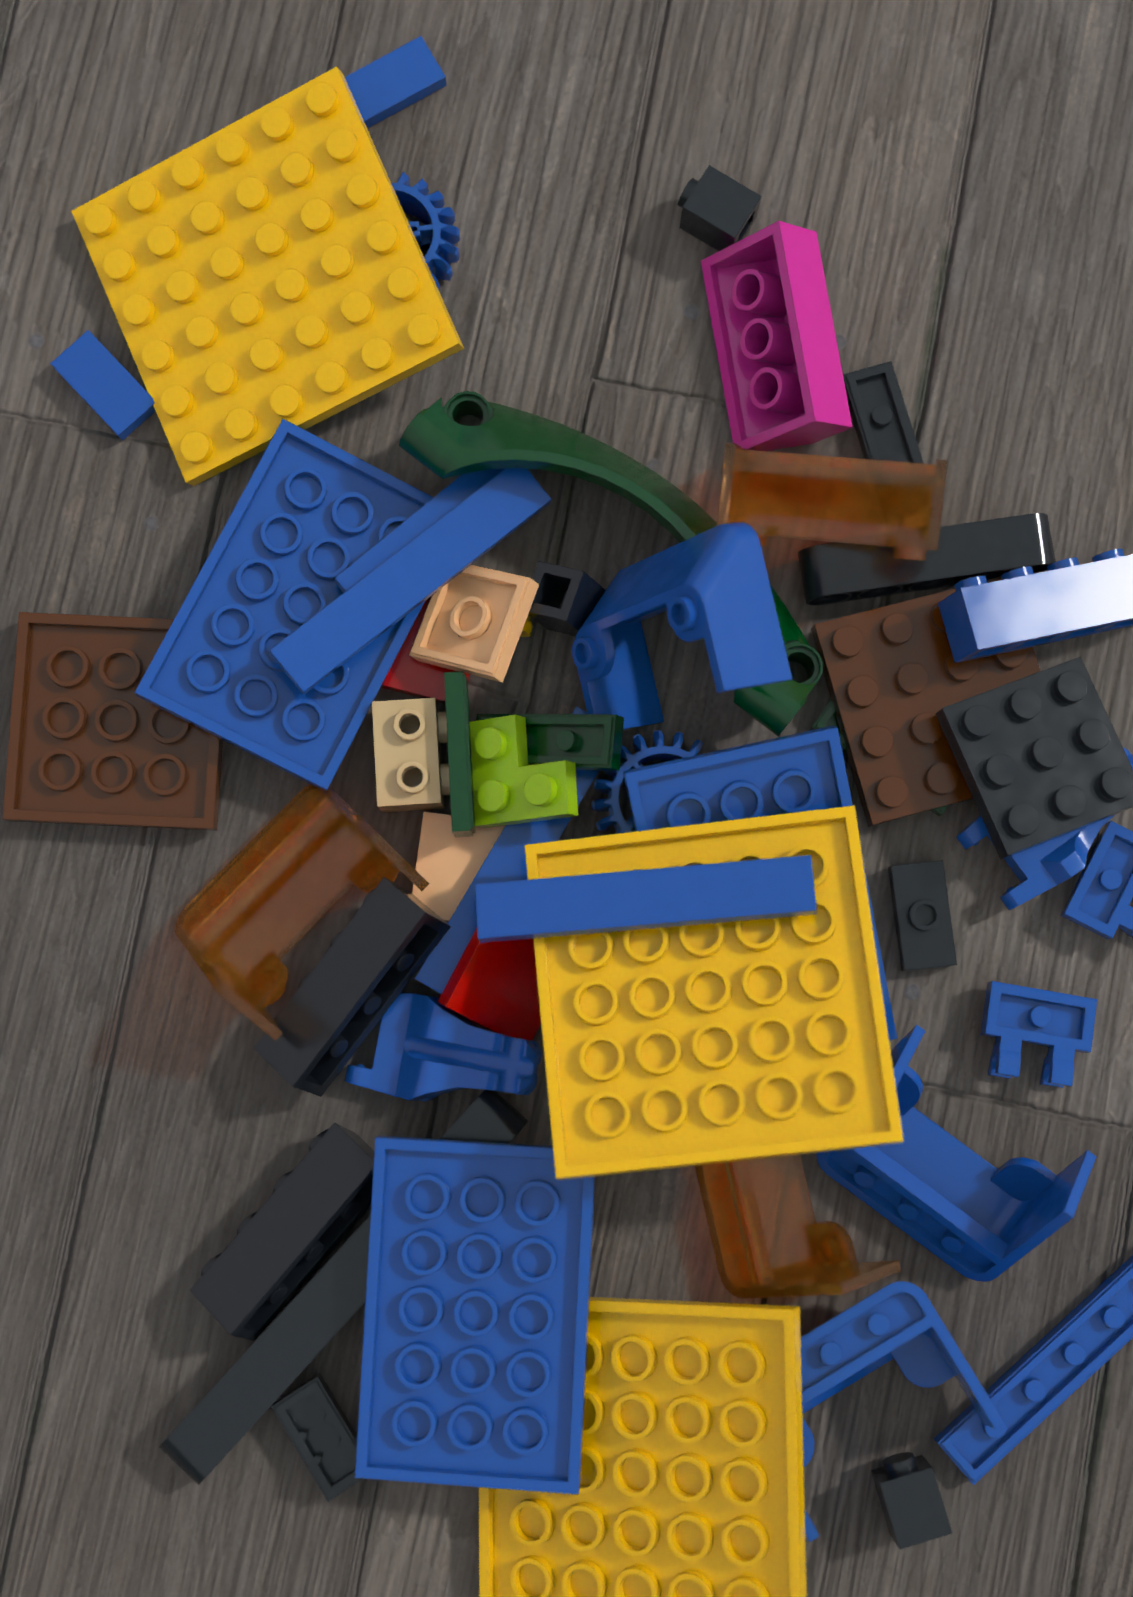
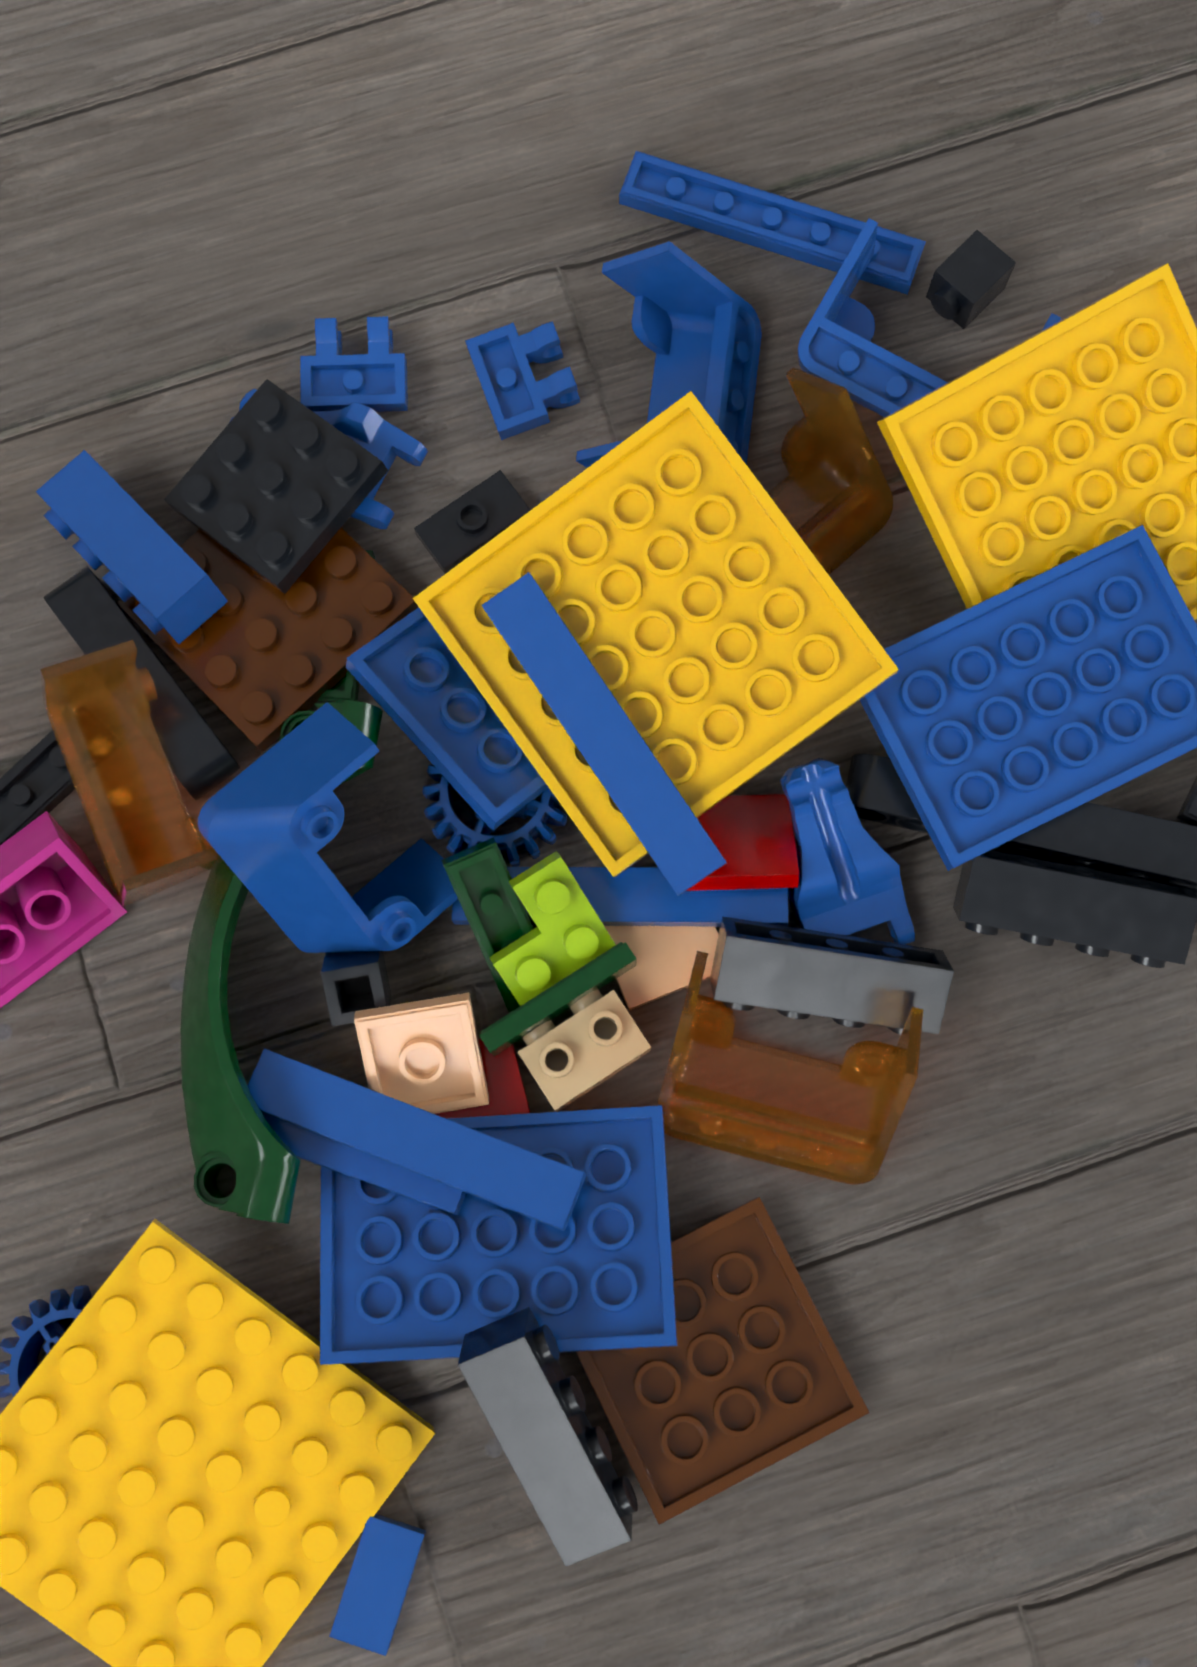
camera: 115 degrees left, 5 degrees down
none -> brick [458,1307,638,1567]

